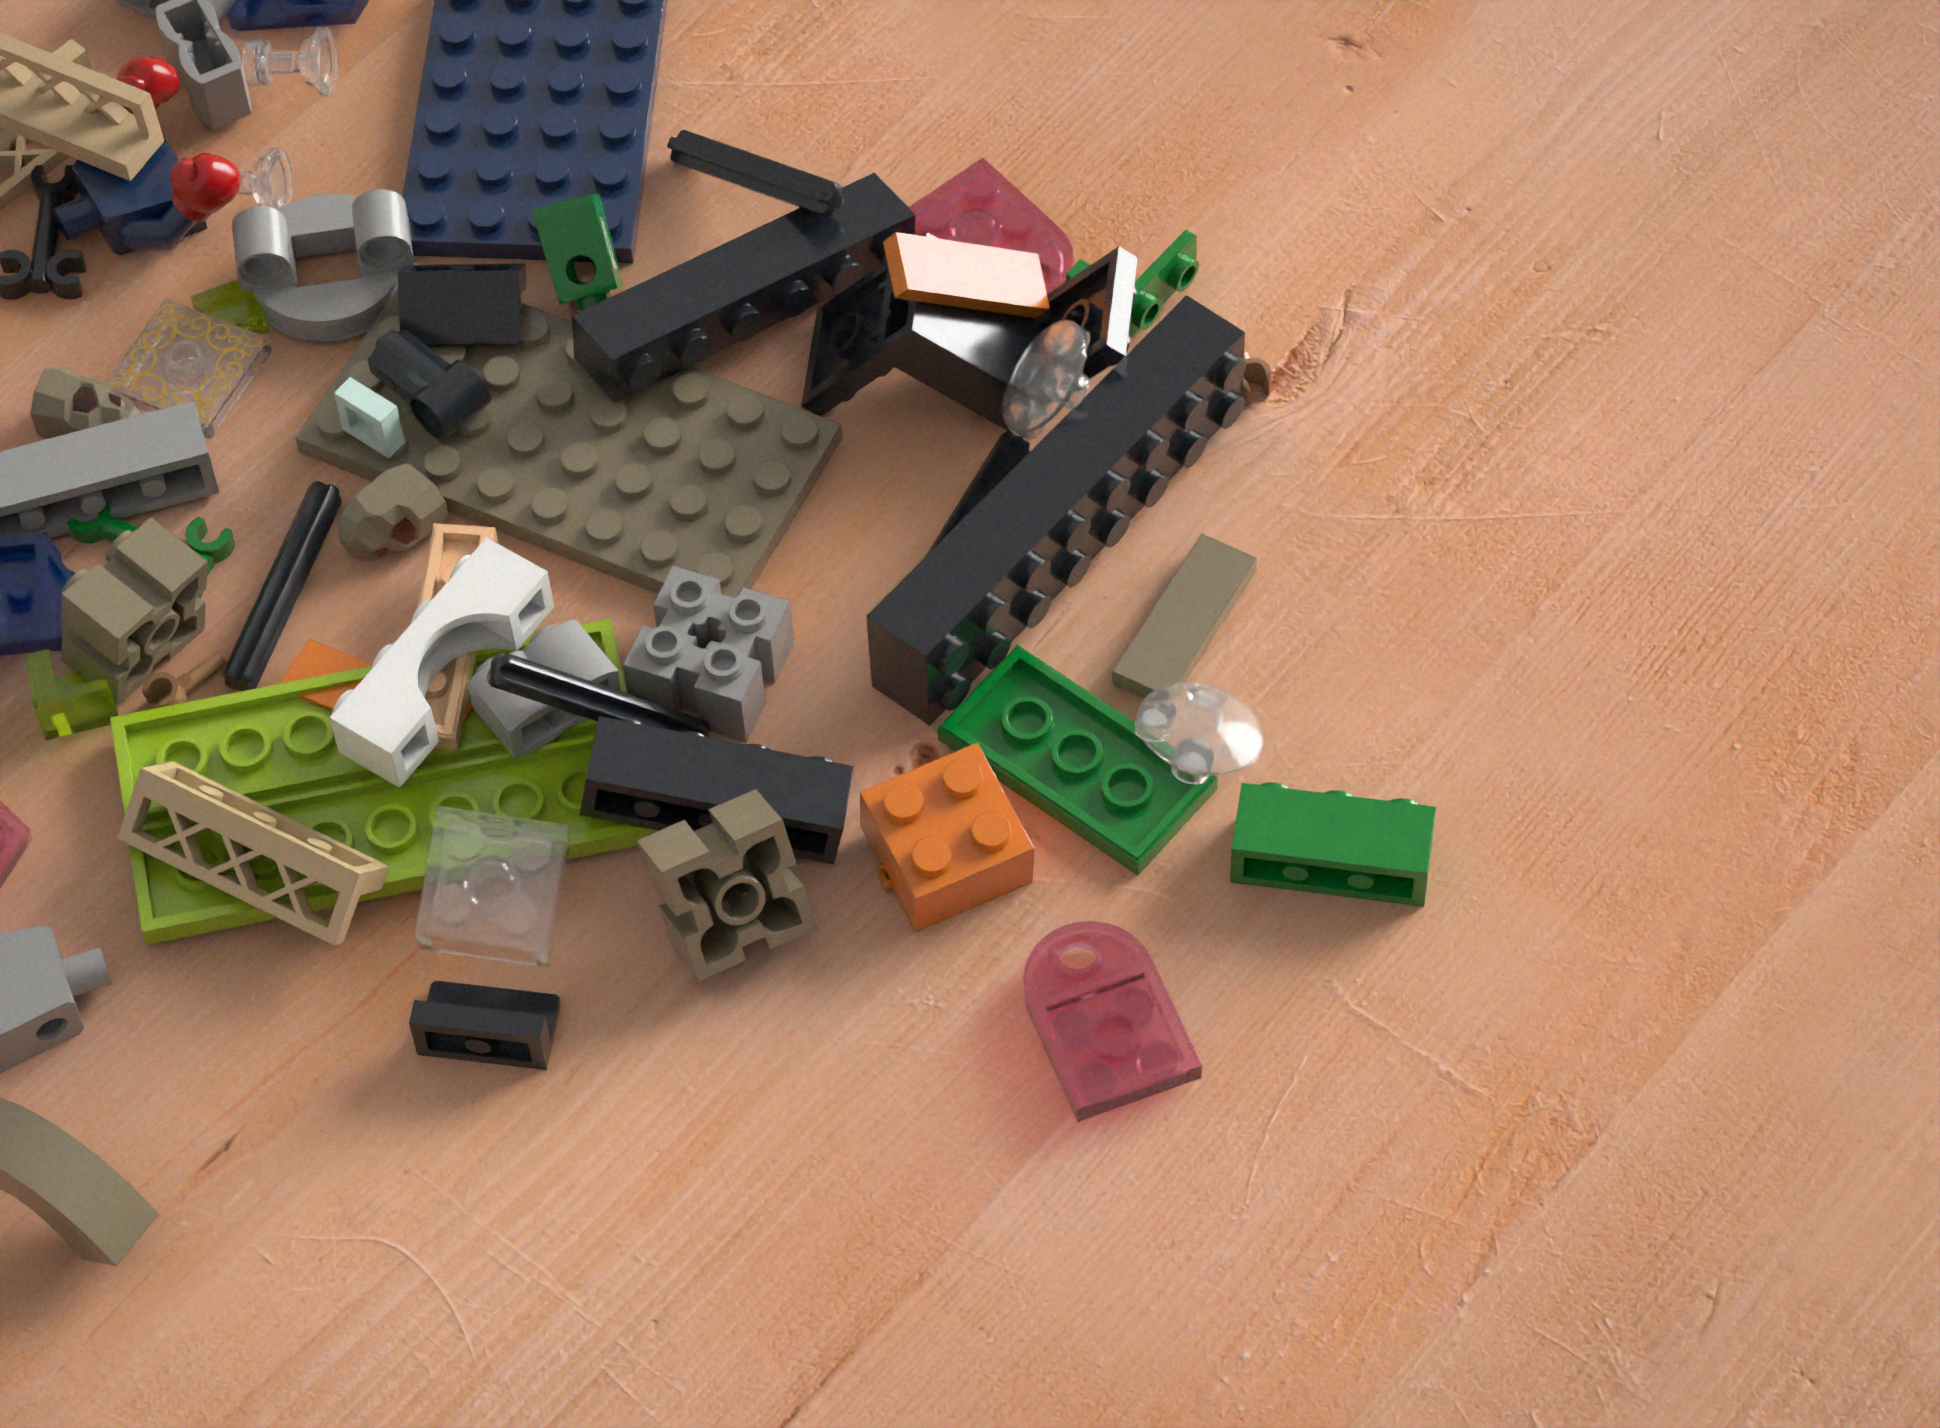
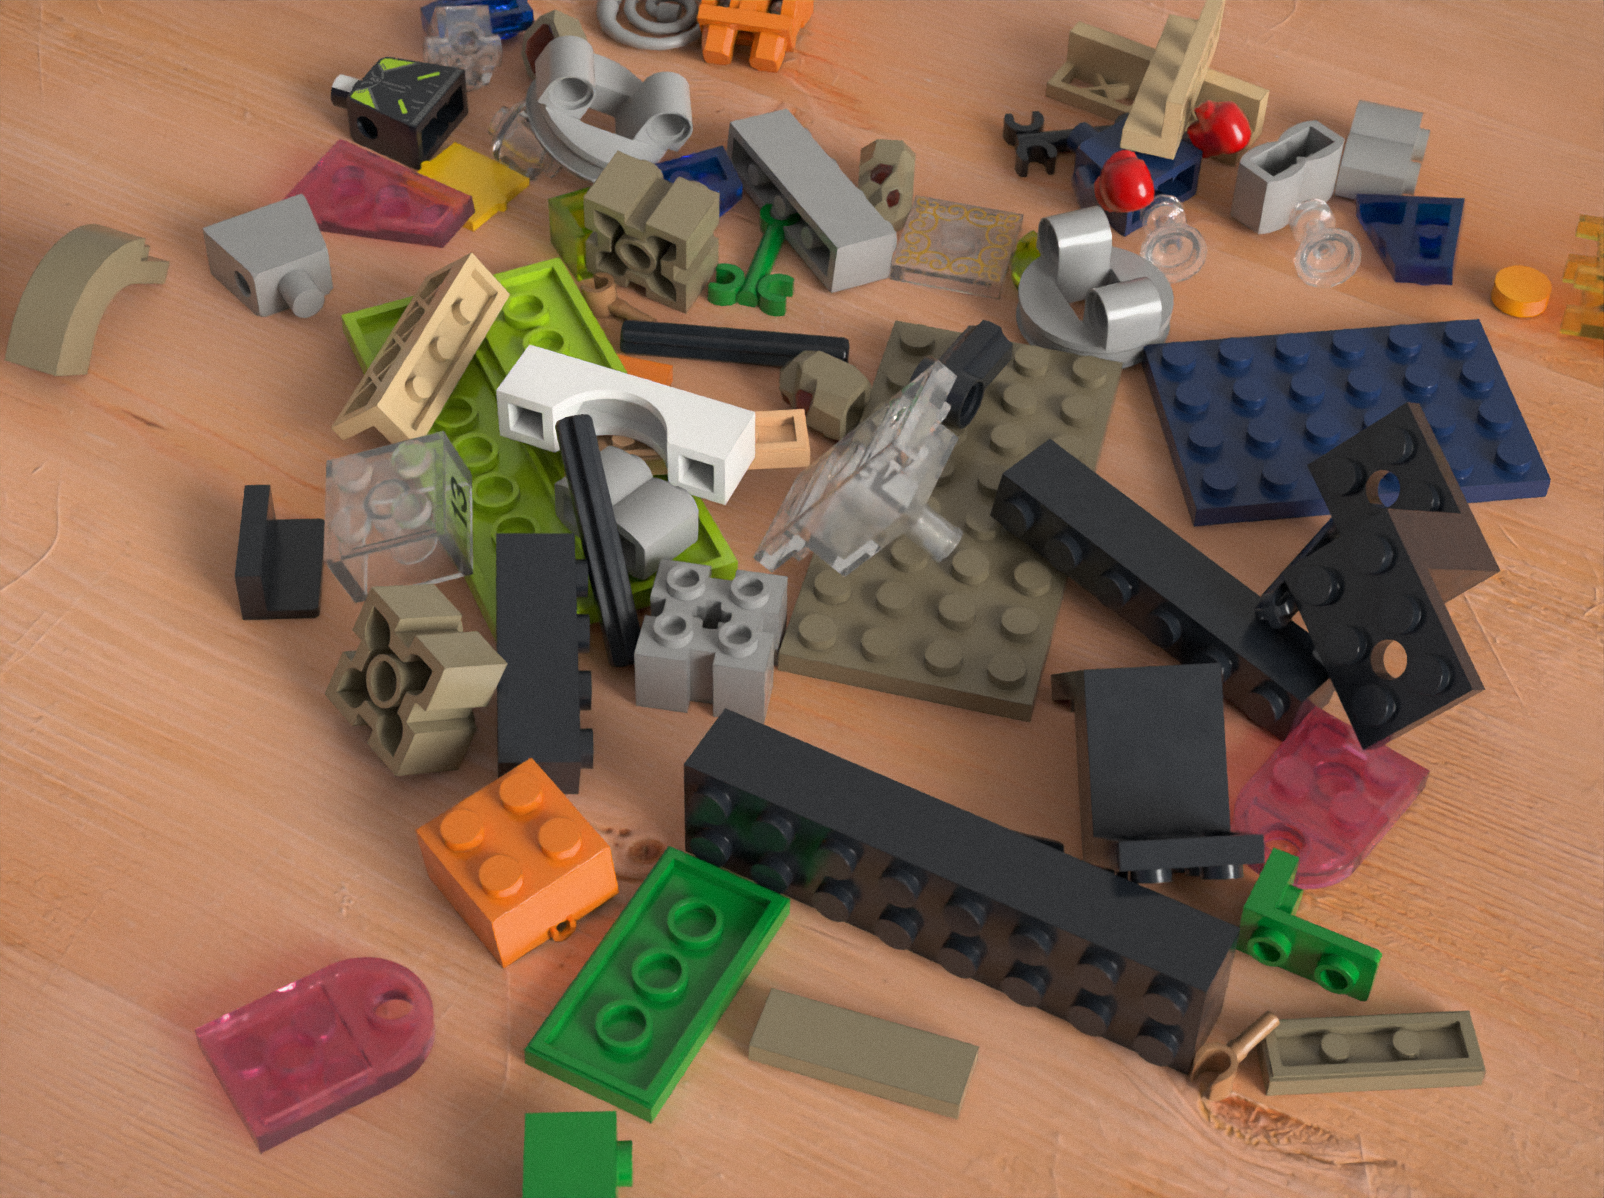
camera: 75 degrees right, 10 degrees down
light aqua tile [334,377,405,458] -> none
black panel [397,264,527,345] -> none
green torso [532,194,624,313] -> none
tile [883,232,1050,318] -> none
clear dish [1002,320,1090,440] -> none
clear dish [1134,682,1263,785] -> none
none -> clear brick [753,360,963,577]
none -> dark tan tile [1256,1010,1486,1096]
none -> black bracket [1281,402,1500,750]

